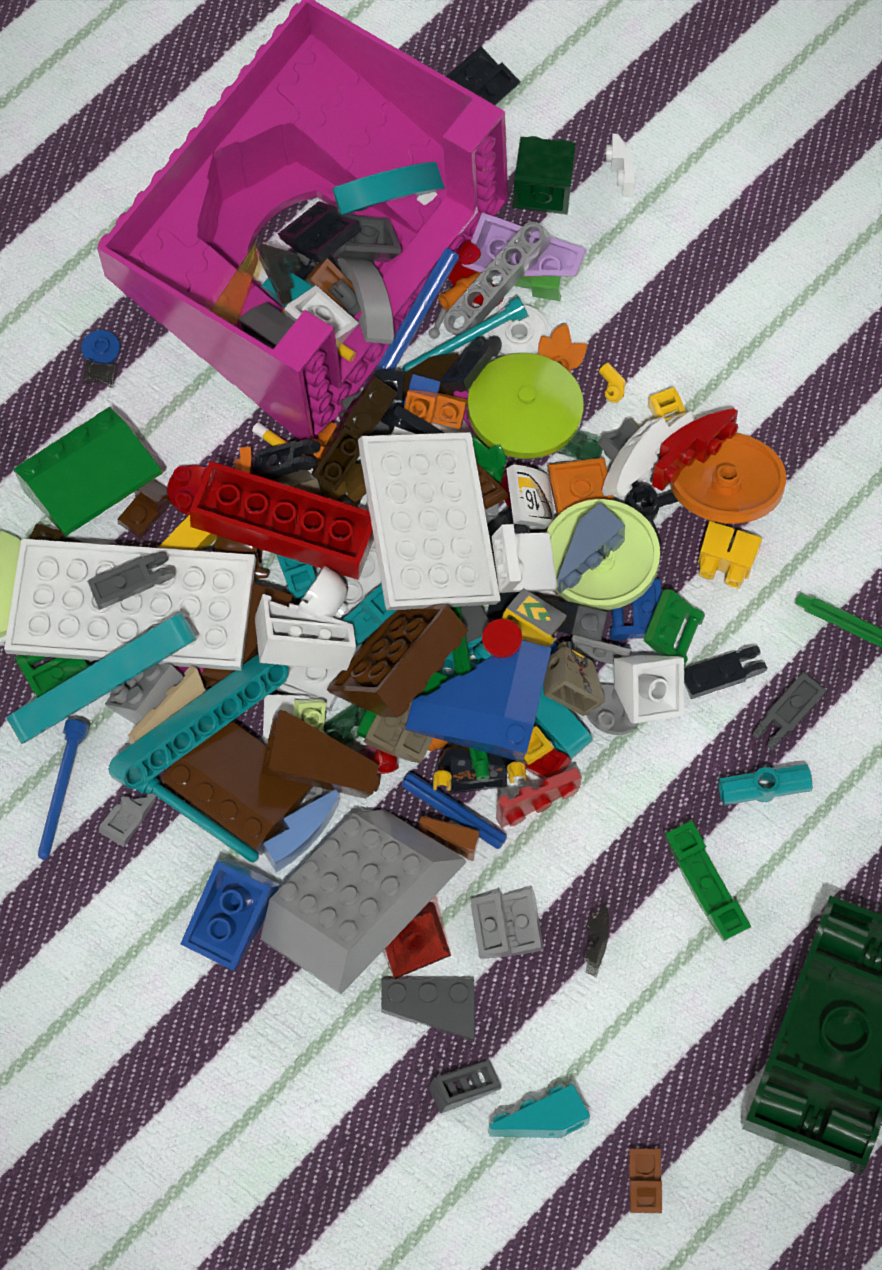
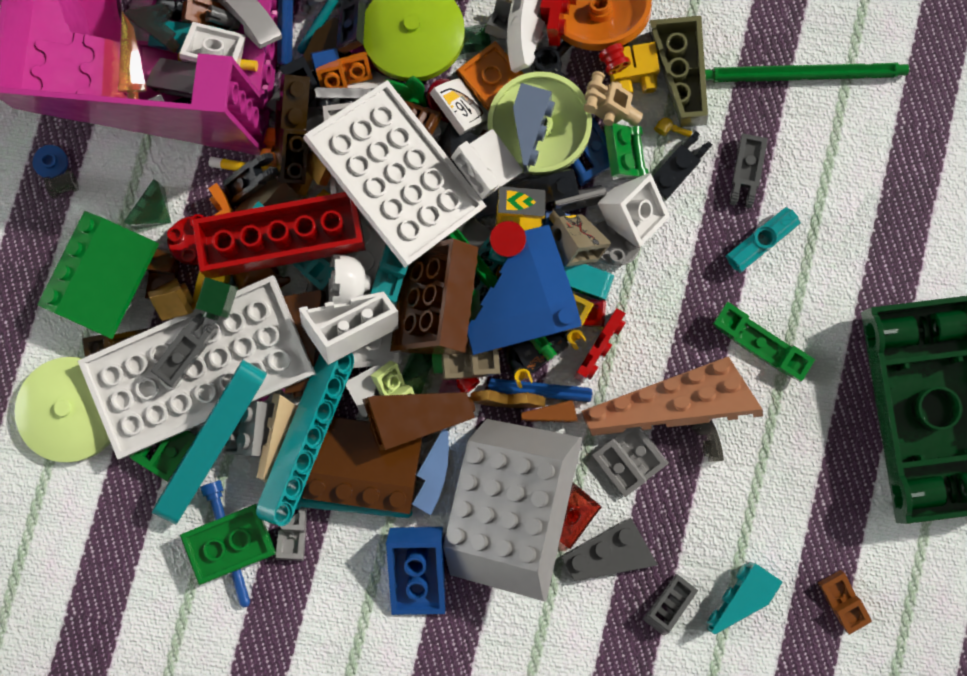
camera: 25 degrees left, 15 degrees up
none -> clear green slope [124,179,171,230]
none -> pearl gold slope [148,278,194,321]
none -> green tile [180,504,276,585]
none -> dark green brick [195,277,238,321]
none -> pearl gold tile [470,390,546,409]
none -> nougat wing [582,356,763,436]
none -> tan piece [584,71,643,126]
none -> red wheel [599,43,631,75]
none -> olive wedge [649,16,708,127]
none -> yellow hand [654,117,692,137]

